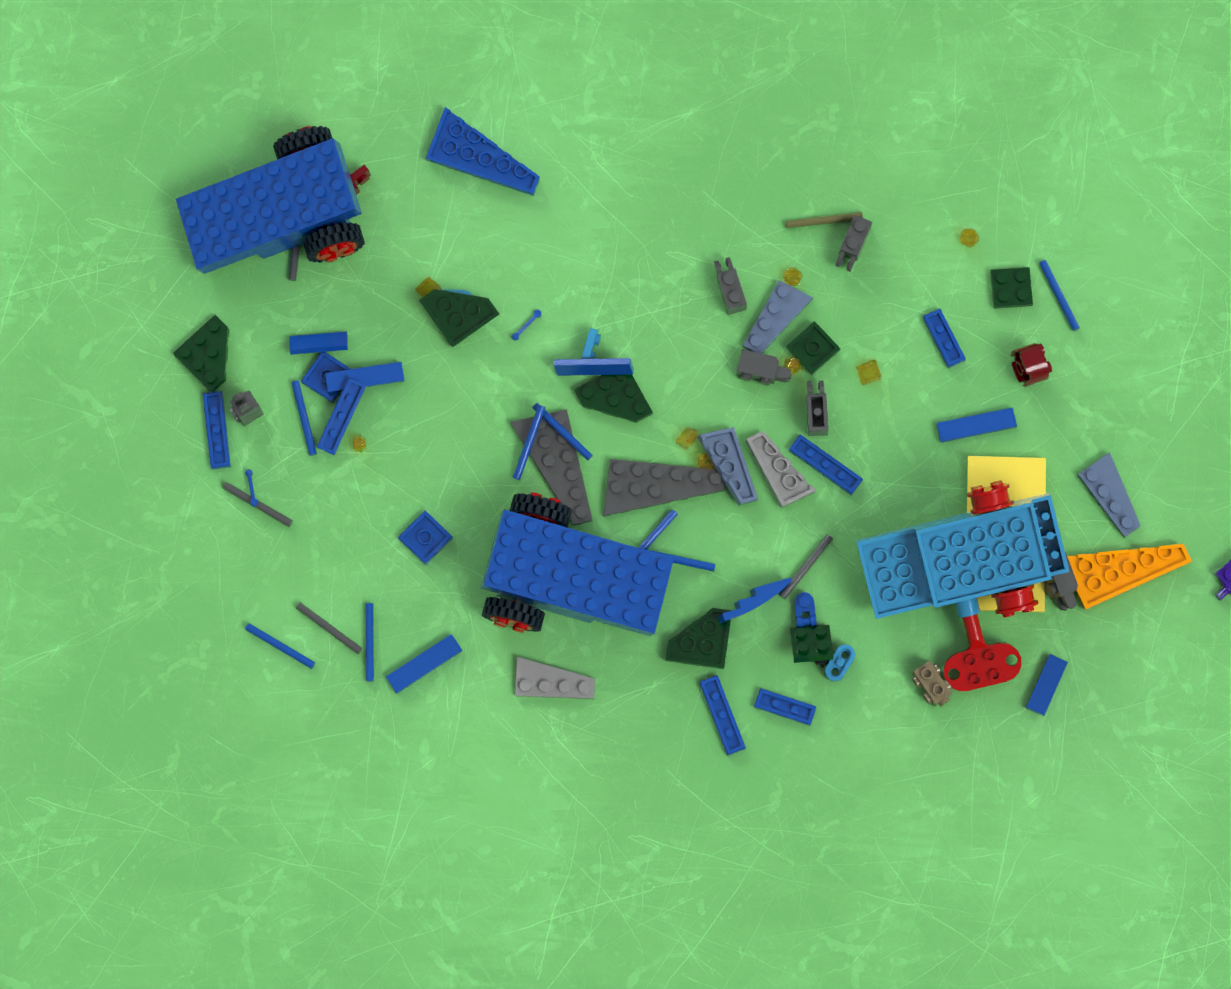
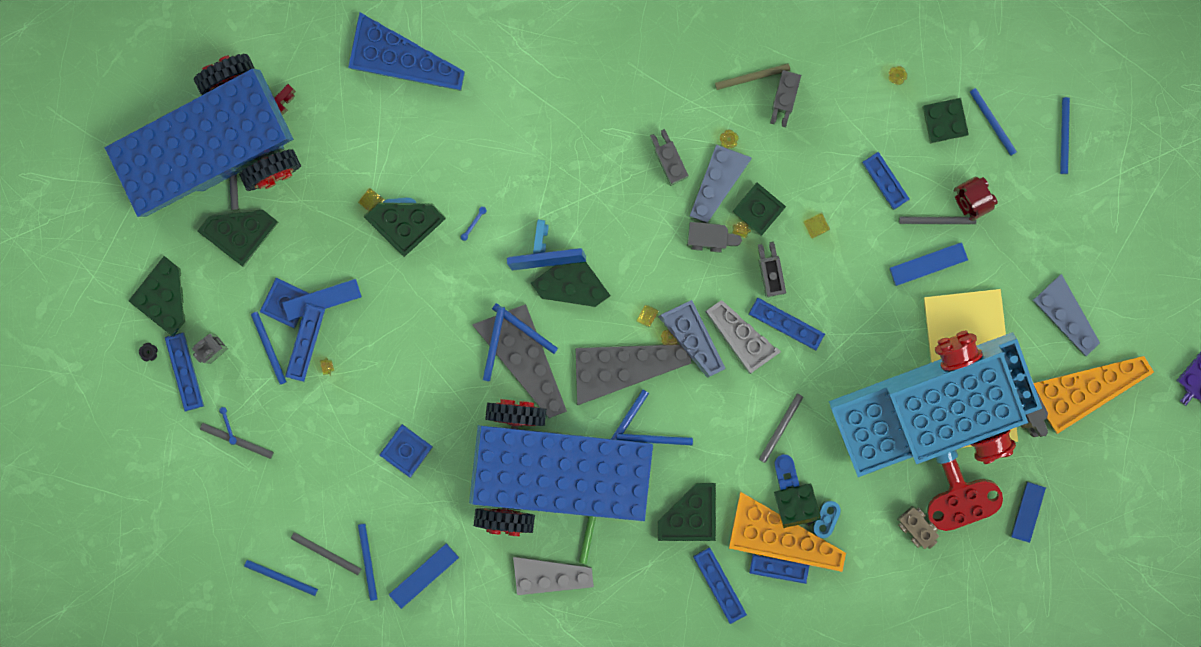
camera: 15 degrees left, 10 degrees up
blue tile [290,331,348,355] -> none
blue slope [718,577,792,624] -> none
none -> black plate [139,343,158,362]
none -> dark green plate [197,210,279,267]
none -> bright green bar [579,516,596,564]
none -> light orange wing [729,492,846,572]
none -> dark grey bar [899,216,976,224]
none -> blue bar [1060,97,1070,174]

